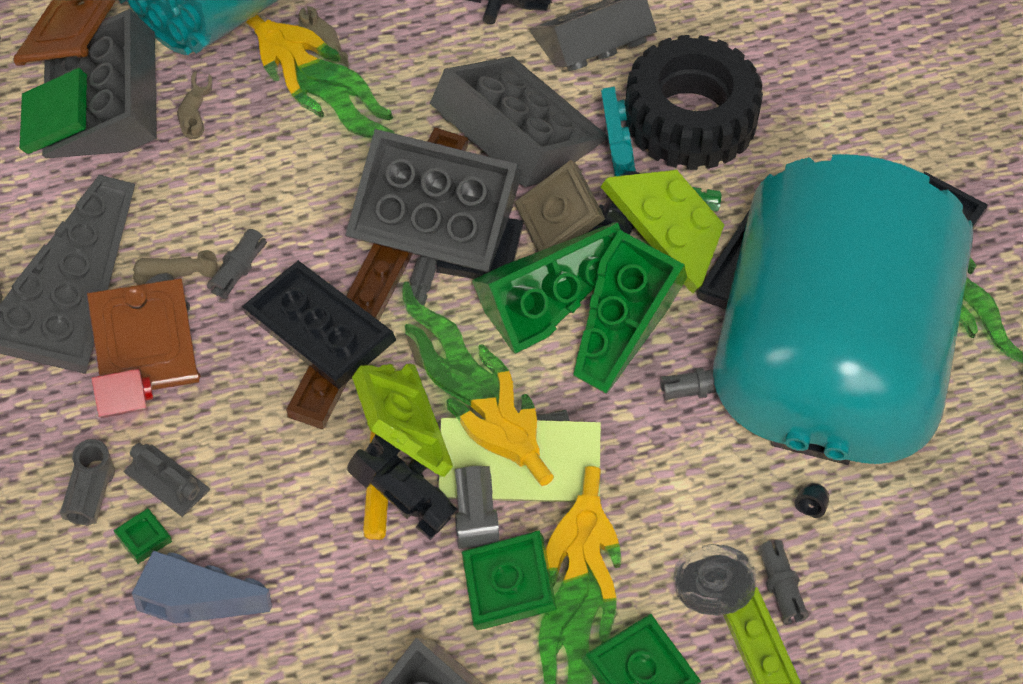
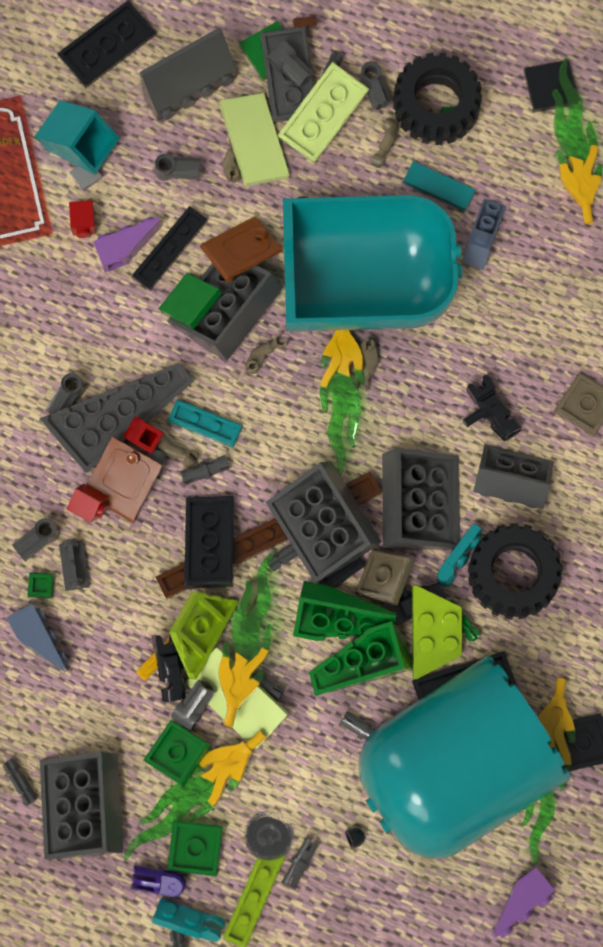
camera: 45 degrees right, 20 degrees up
none -> red brick [123,416,164,454]
none -> teal tile [168,399,243,448]

